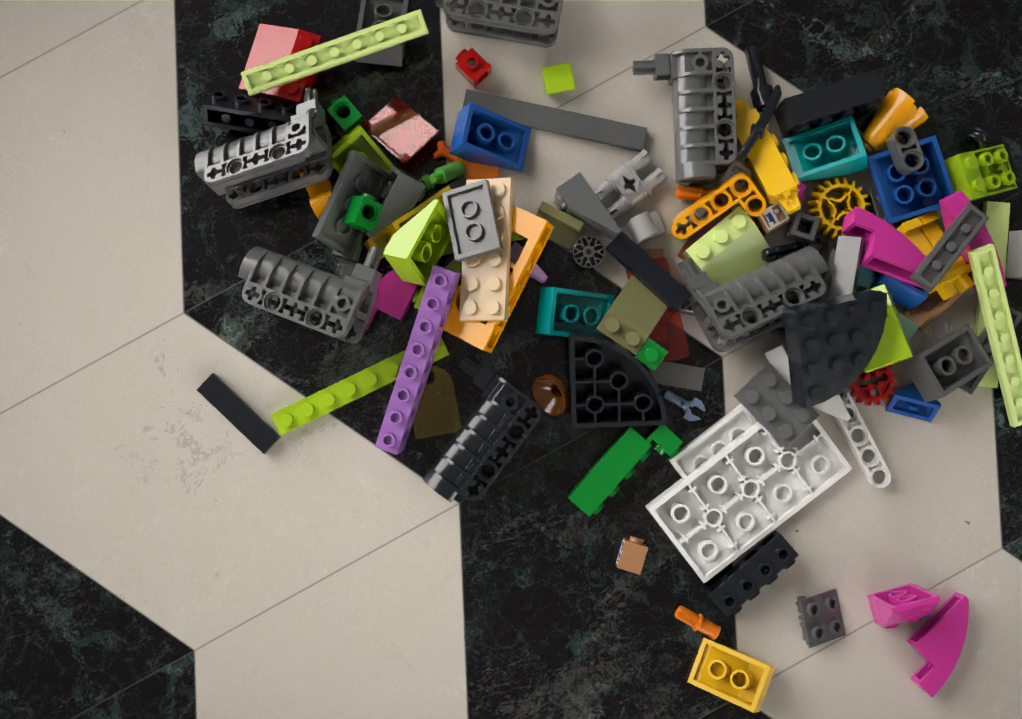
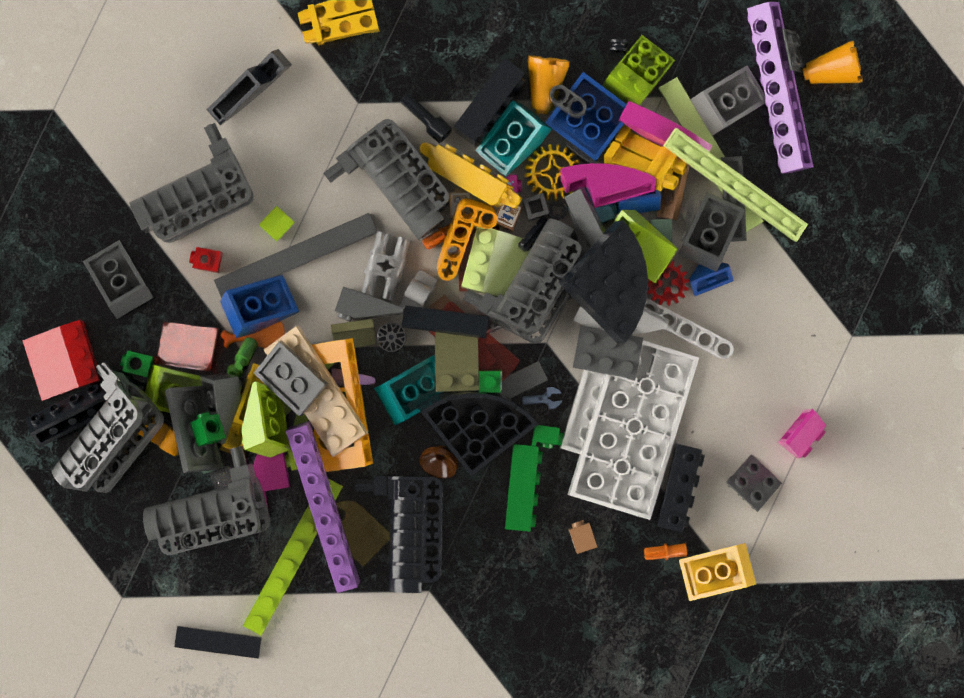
camera: 40 degrees left, 0 degrees up
yellowish green tile [240,9,429,96] -> none
black sword [737,85,782,161] -> none
dark pink slope [906,592,969,698] -> none
dark grey tile [909,203,989,293] -> none

